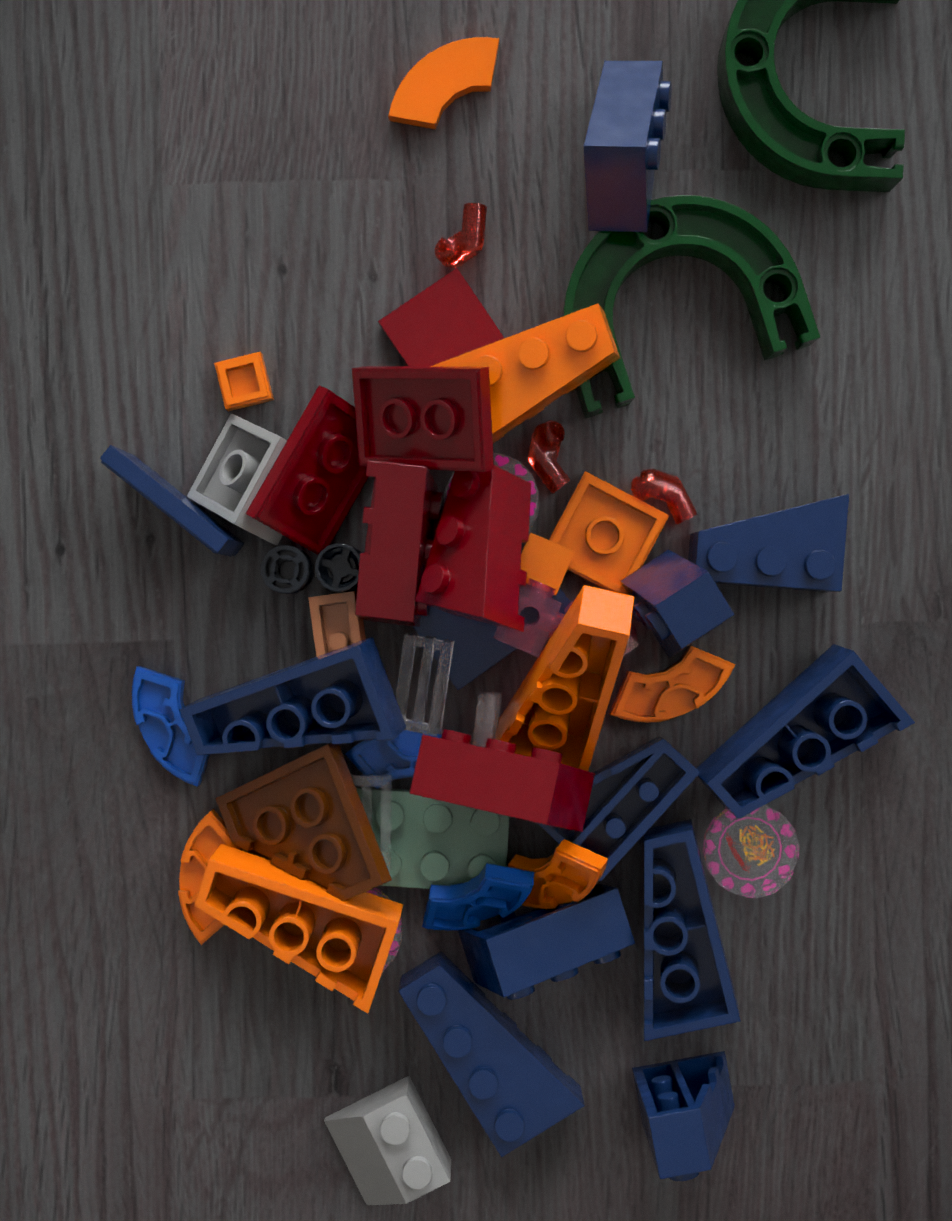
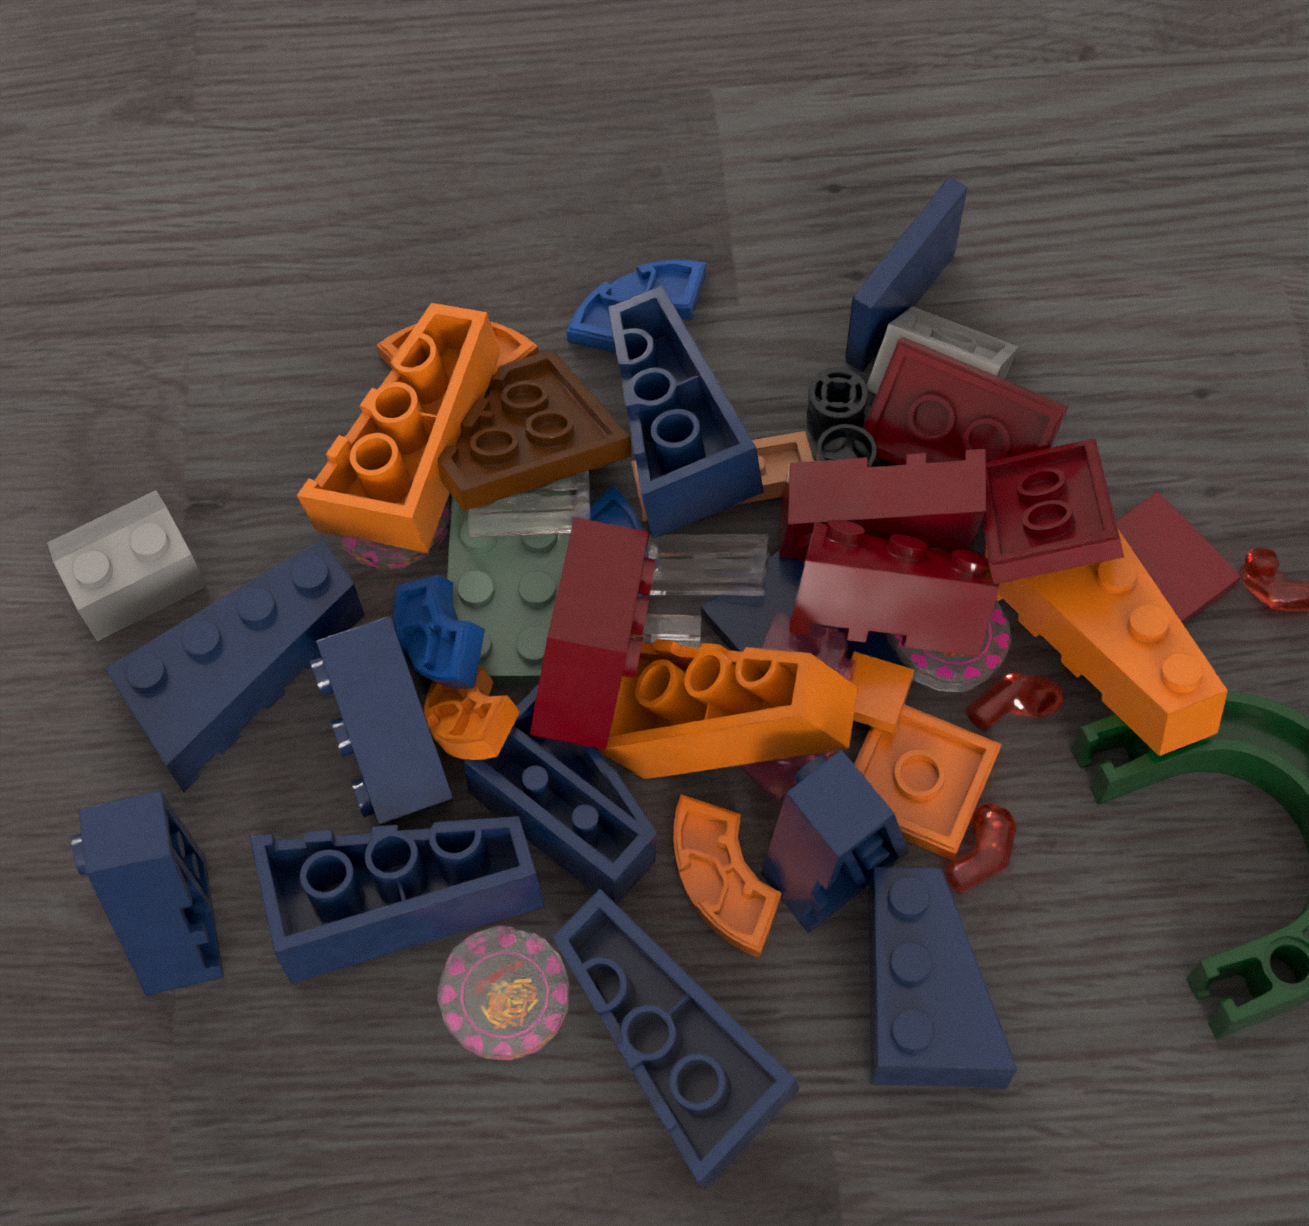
camera: 90 degrees right, 25 degrees down
orange tile [214,352,274,412] -> none

